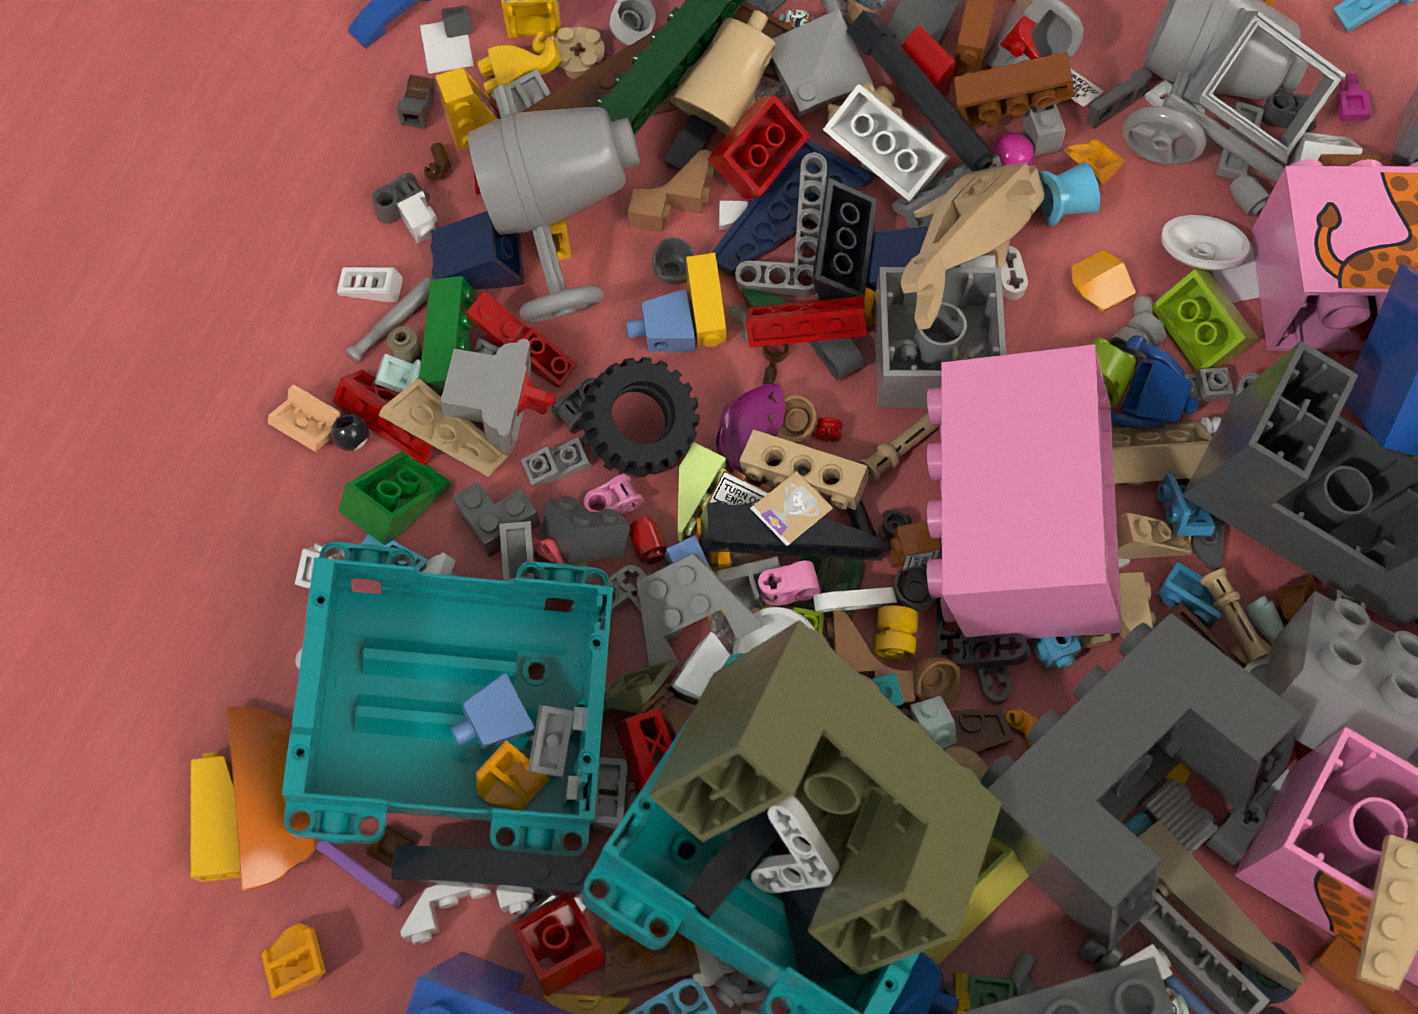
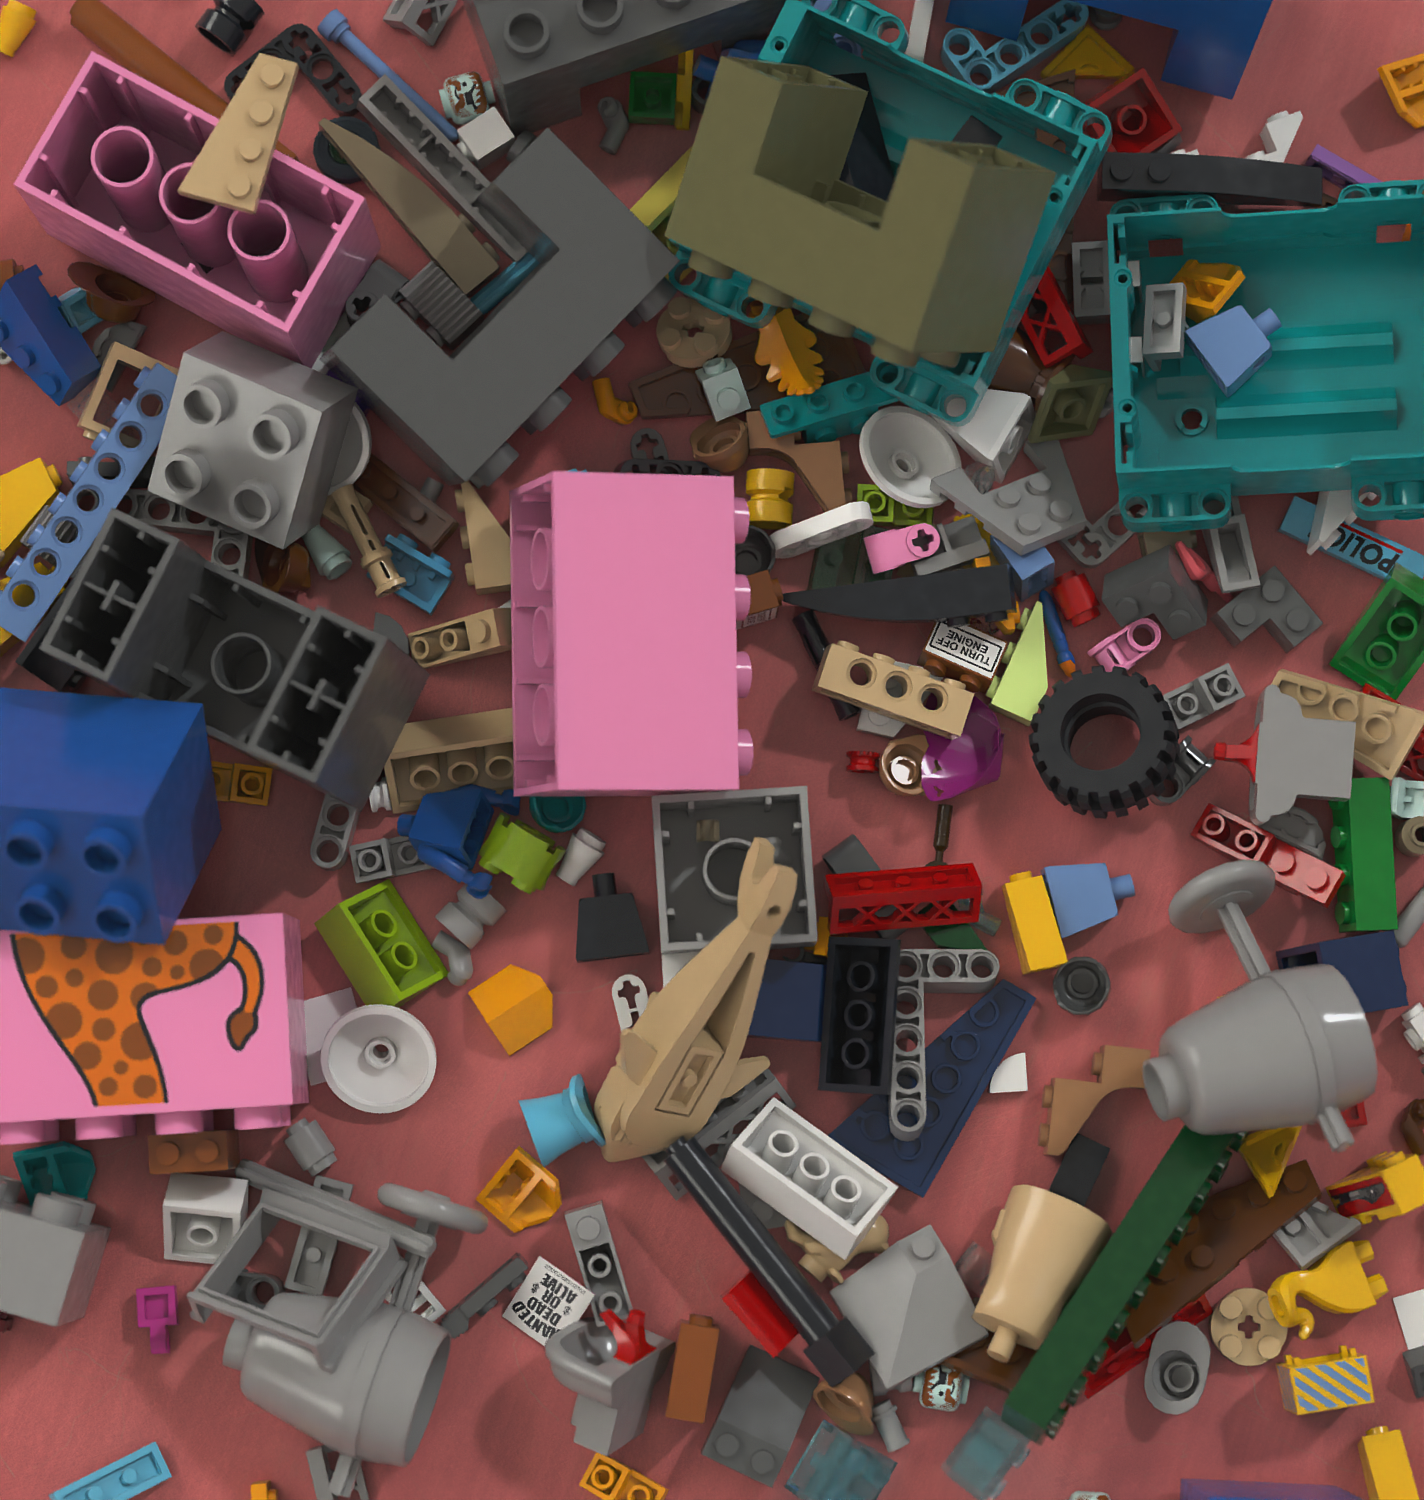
camera: 170 degrees right, 15 degrees up
red brick [708,94,810,199] -> none
sticker [750,471,833,546] -> none
white beam [751,796,839,893] -> none
tan pin [858,413,940,483] -> none
black plate [878,510,912,538] -> none
dark orange wedge [954,52,1075,131] -> none
dark pink hair [992,132,1035,166] -> none
dark azure bracket [1157,473,1215,536] -> none
none -> black torso [576,873,649,963]
none -> blue piece [1039,590,1076,678]

